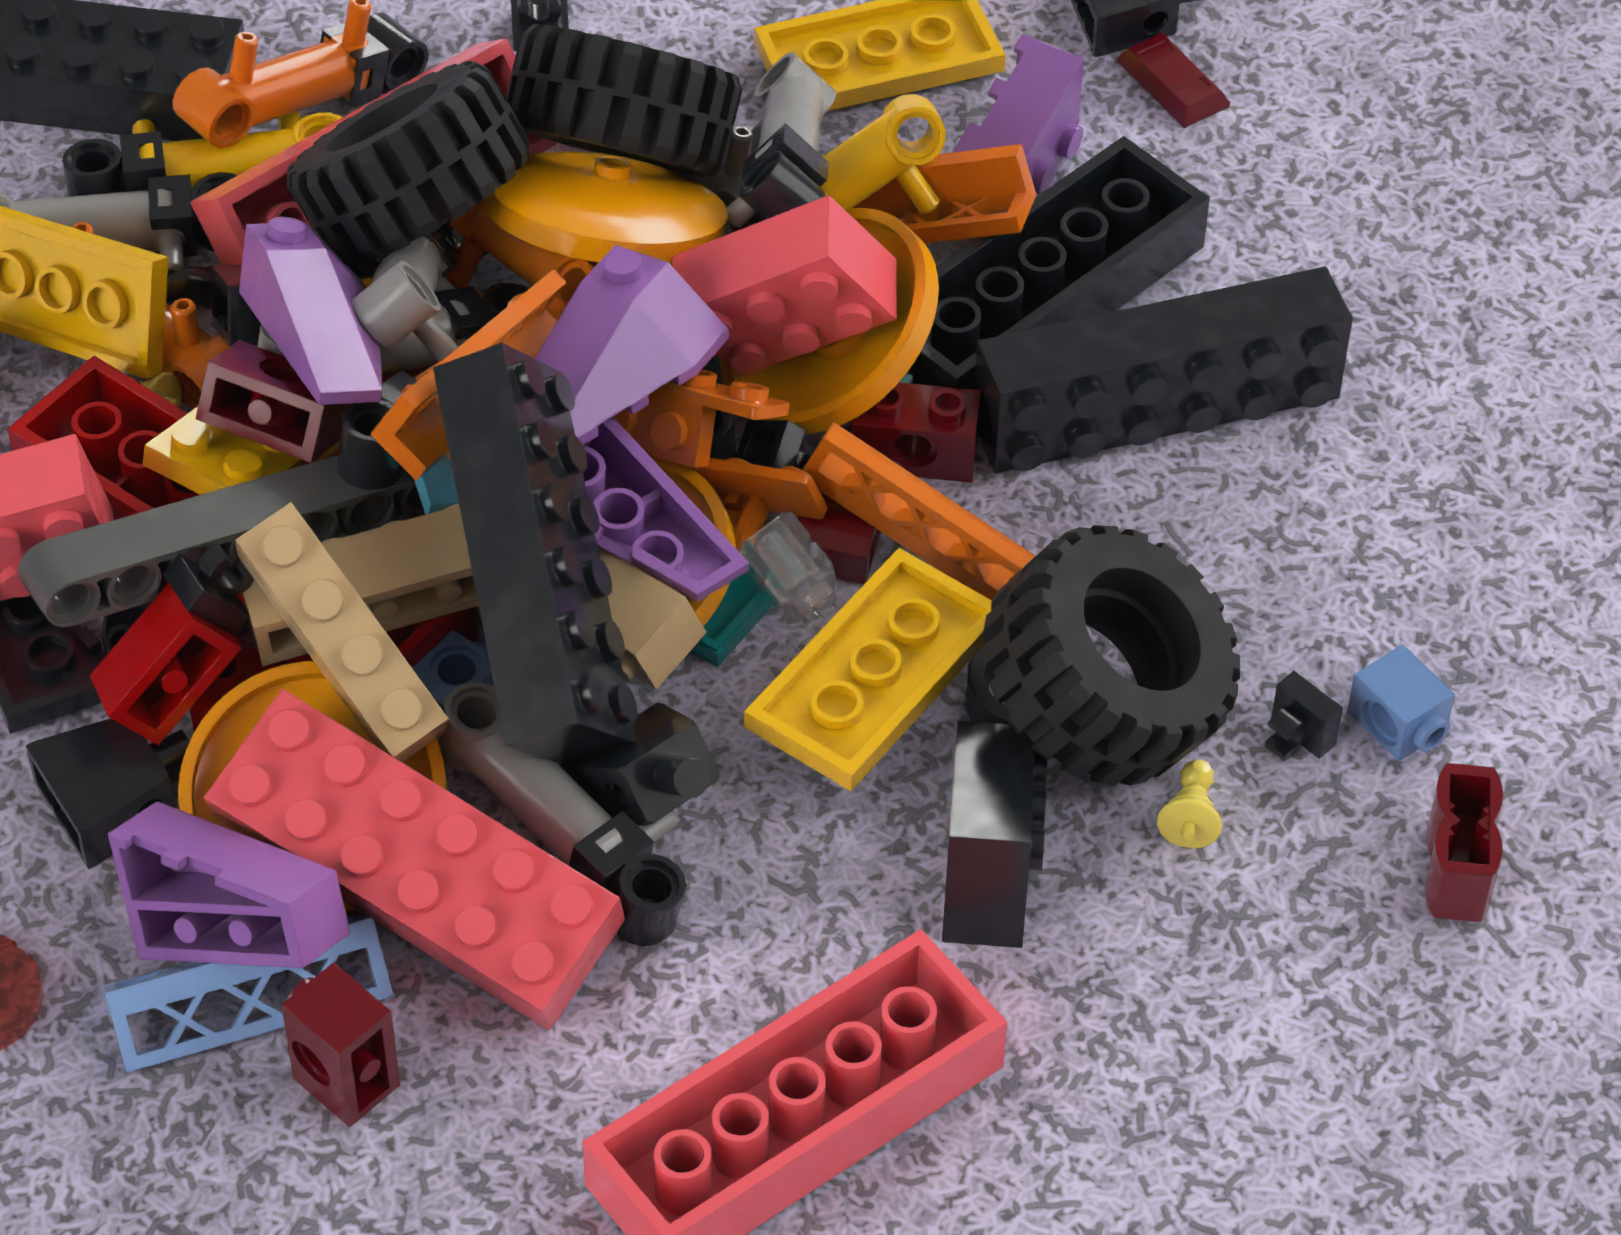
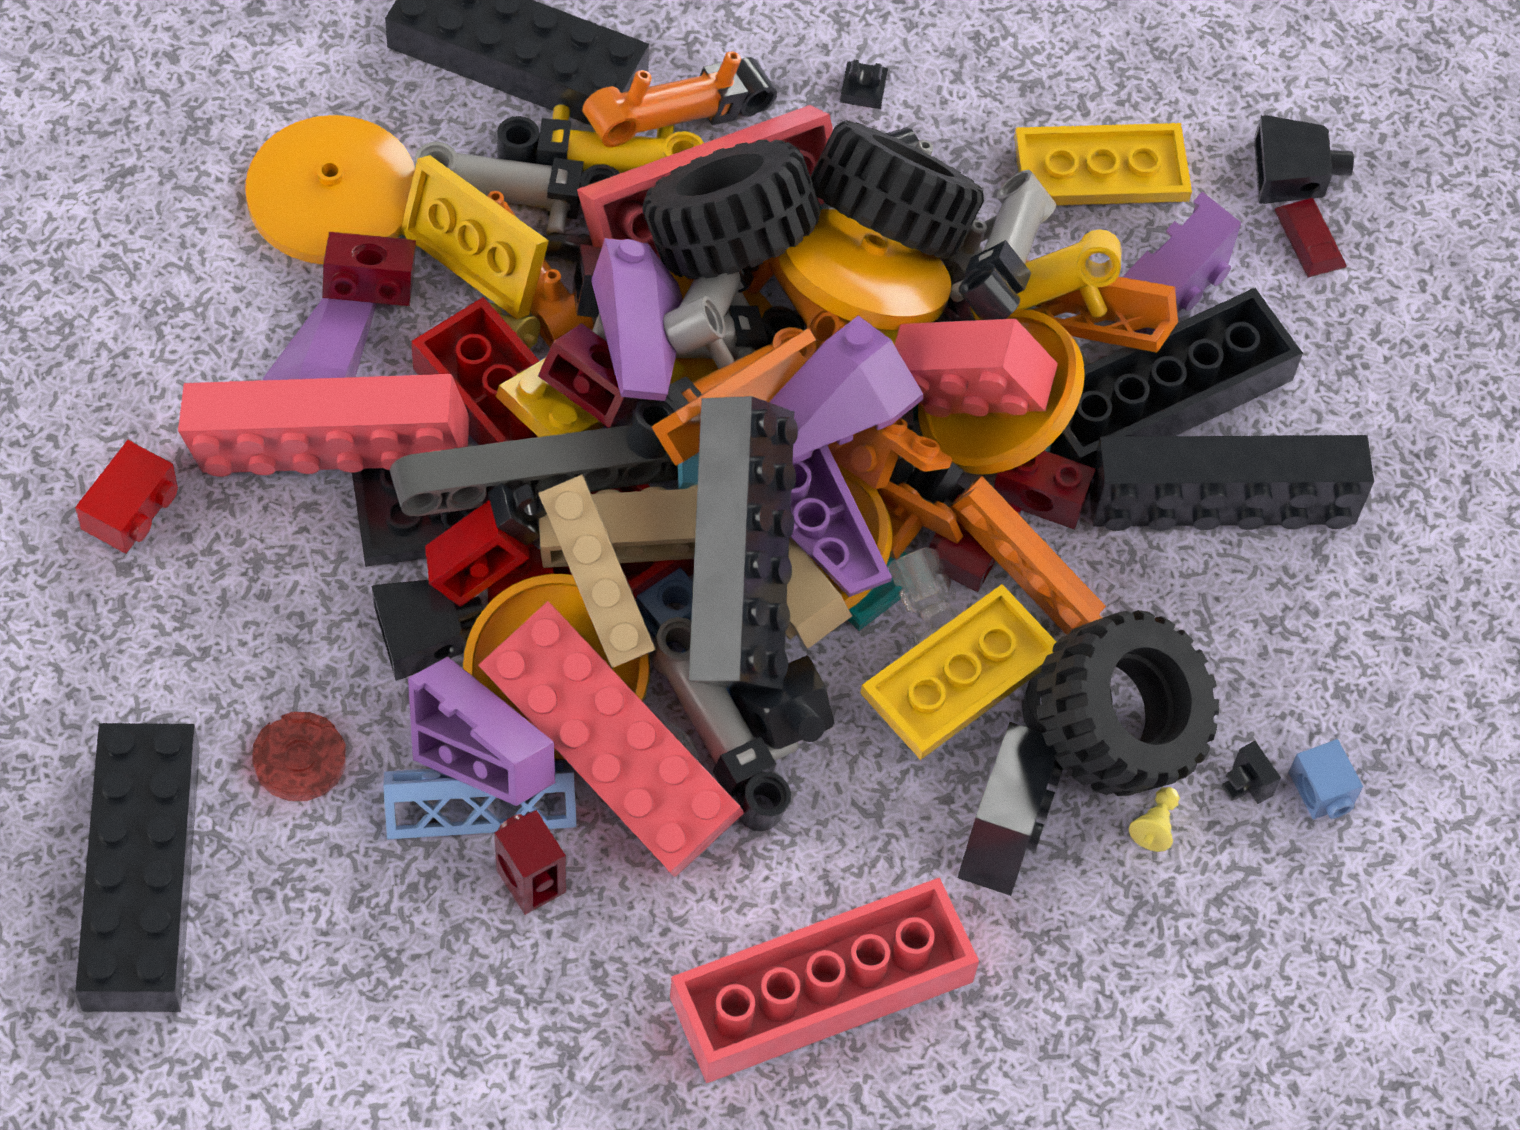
camera: 10 degrees right, 10 degrees up
dark red brick [1425,763,1503,922] -> none

